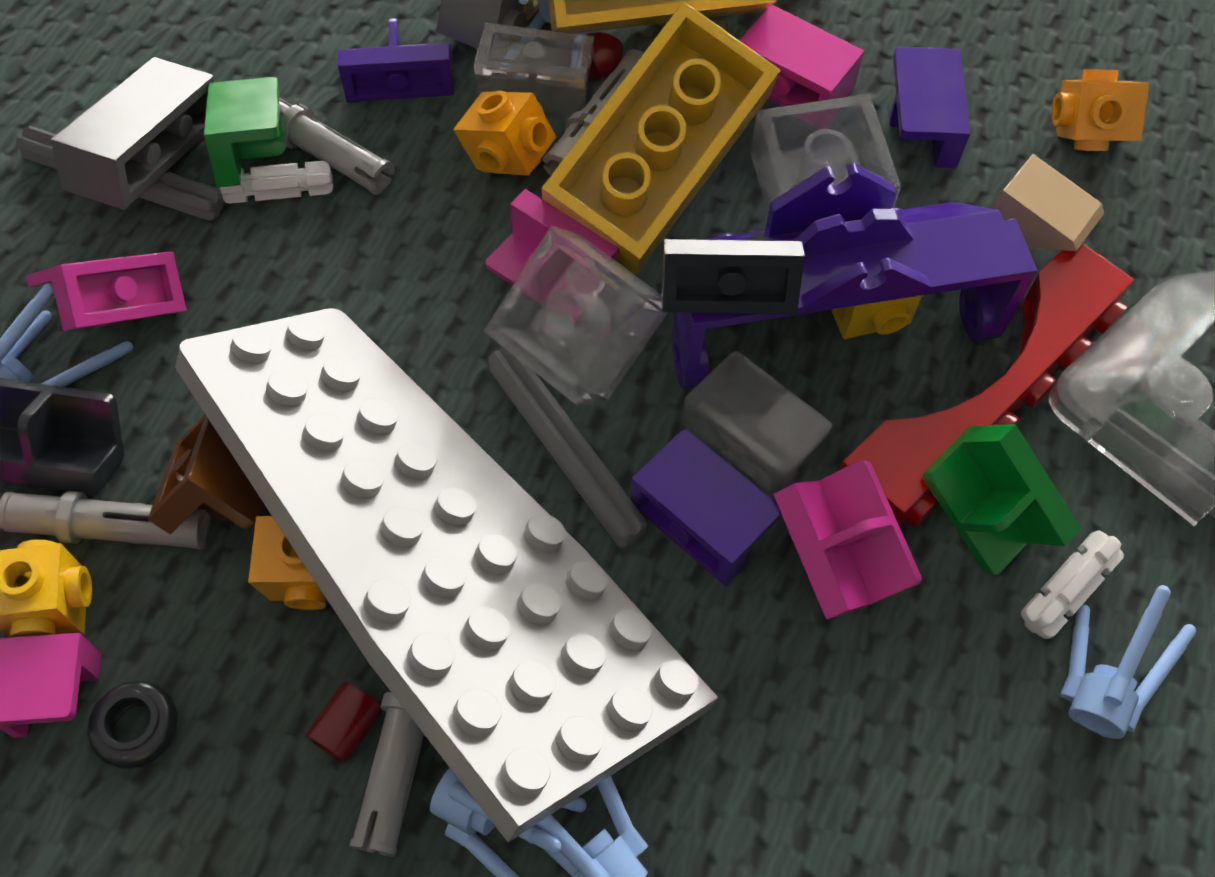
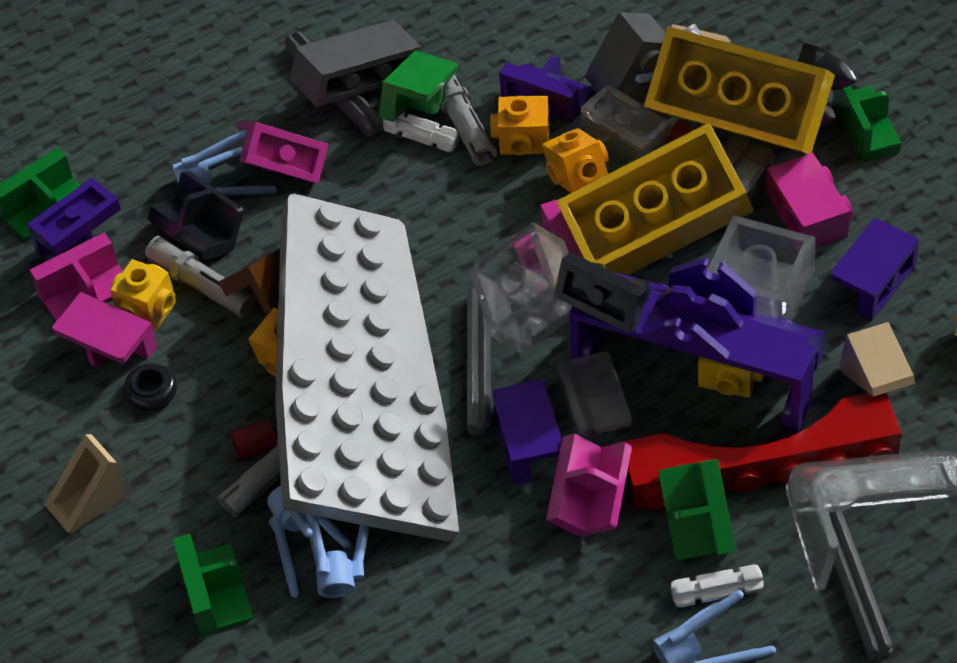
camera: 40 degrees right, 10 degrees down
none -> light orange brick [490,96,549,155]

